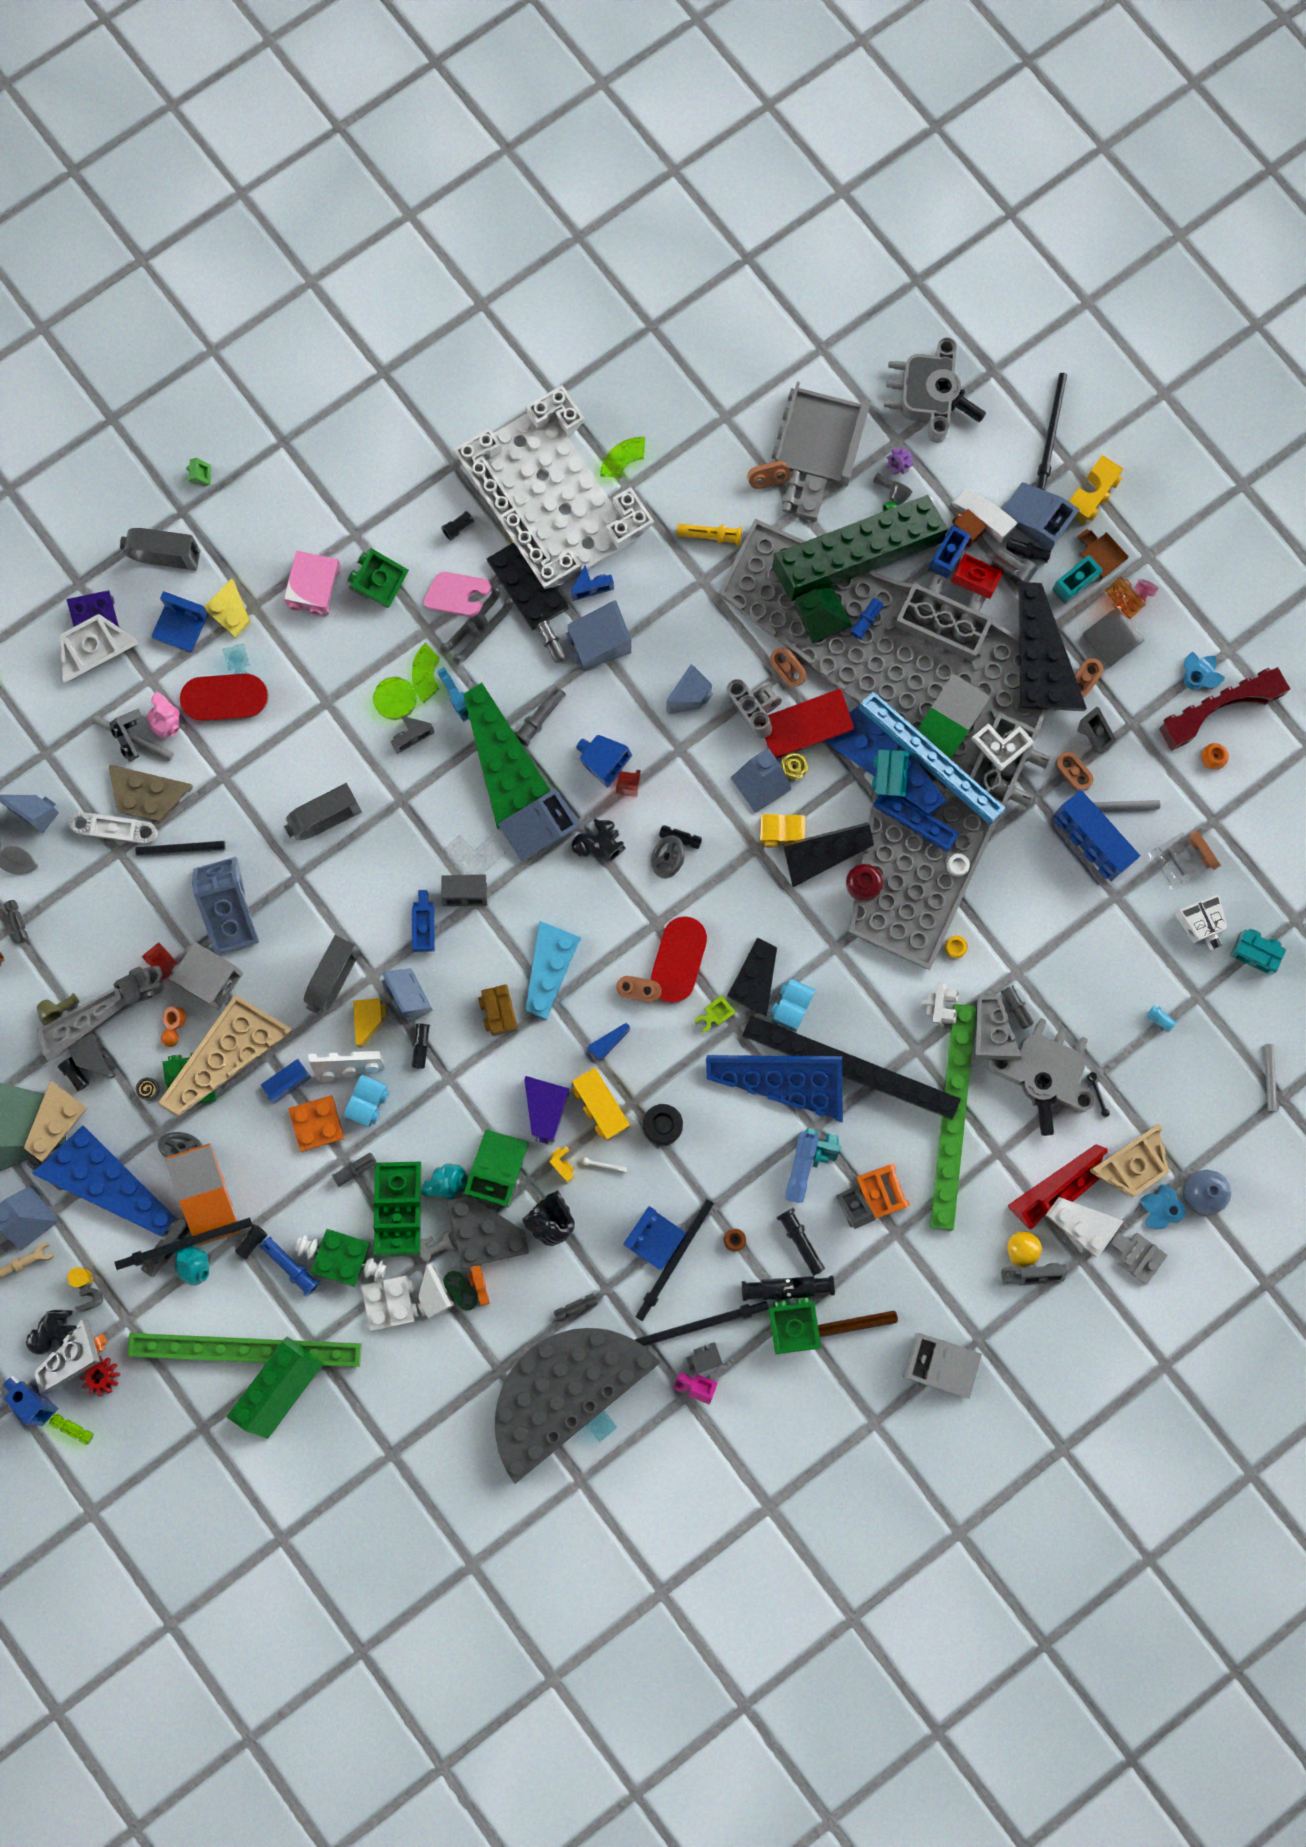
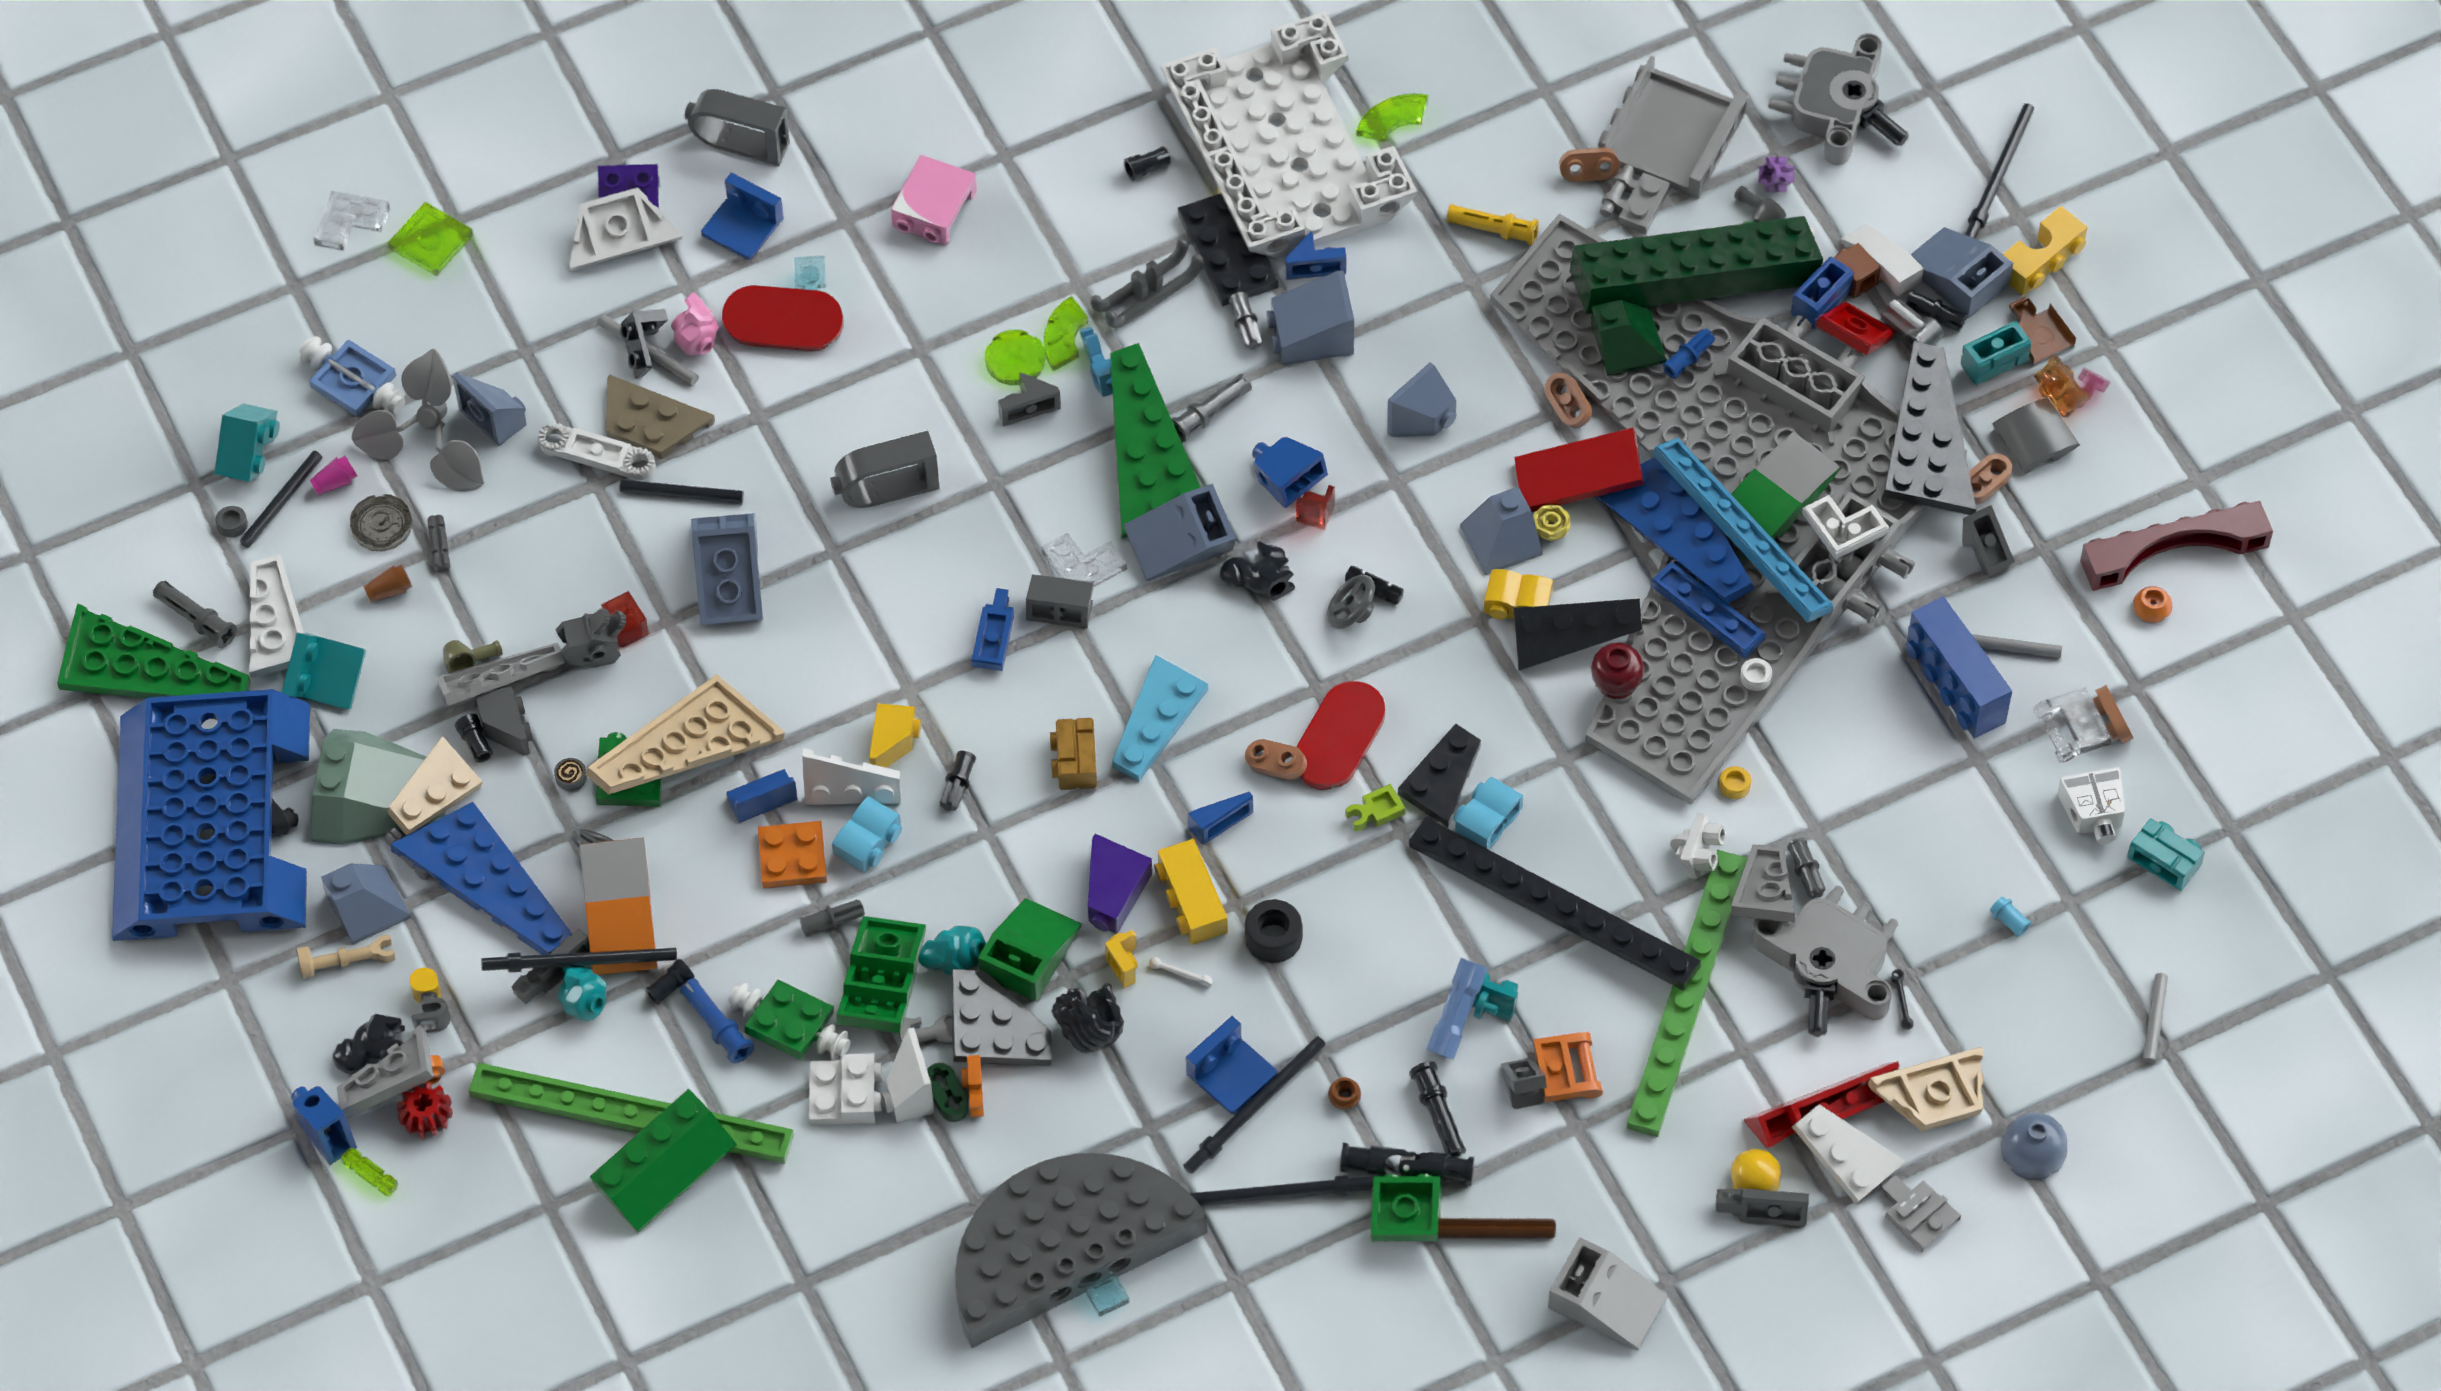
camera: 15 degrees right, 20 degrees down
orange plate [161,1007,186,1047] -> none
light grey slope [170,942,243,1010] -> none
bright green tile [186,458,211,486] -> none
light yellow wing [204,578,251,638] -> none
dark grey window [303,935,361,1014] -> none
green plate [347,548,409,608] -> none
sand blue slope [381,968,433,1023] -> none
bright pink piece [423,572,491,617] -> none
dark grey axle [554,1293,598,1322] -> none
dark pink plate [674,1372,717,1405] -> none
dark grey brick [686,1342,723,1374] -> none
blue wing [706,1055,843,1123] -> none
light grey piece [727,679,782,738] -> none
teal brick [872,750,909,797] -> none
nougat plate [1055,752,1093,791] -> none
dark azure plate [1140,1184,1186,1229] -> none
dark azure plate [1183,652,1225,690] -> none

